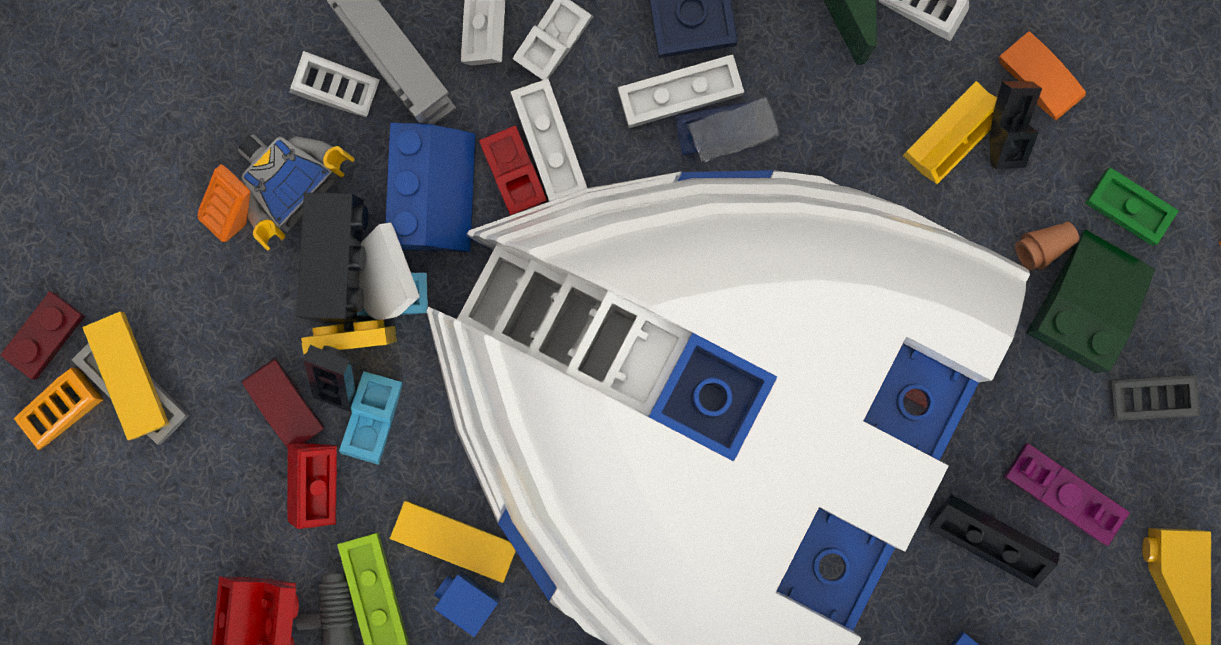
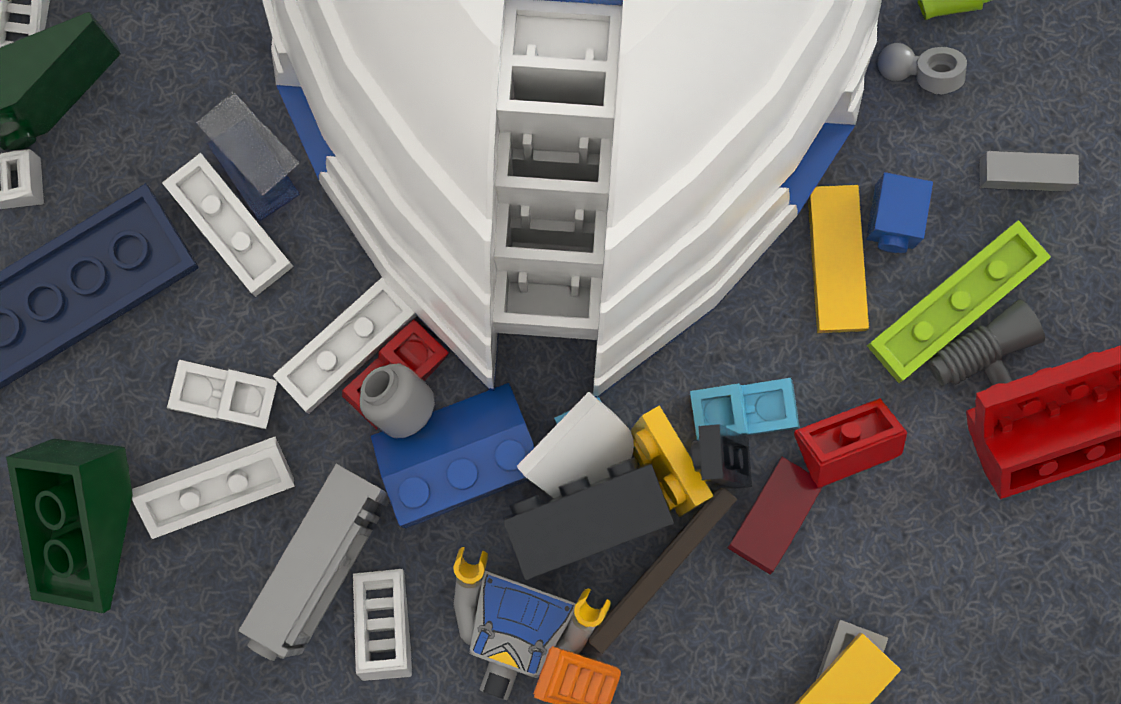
camera: 115 degrees left, 5 degrees down
none -> light grey head [360,364,435,438]
none -> dark brown tile [588,488,737,654]

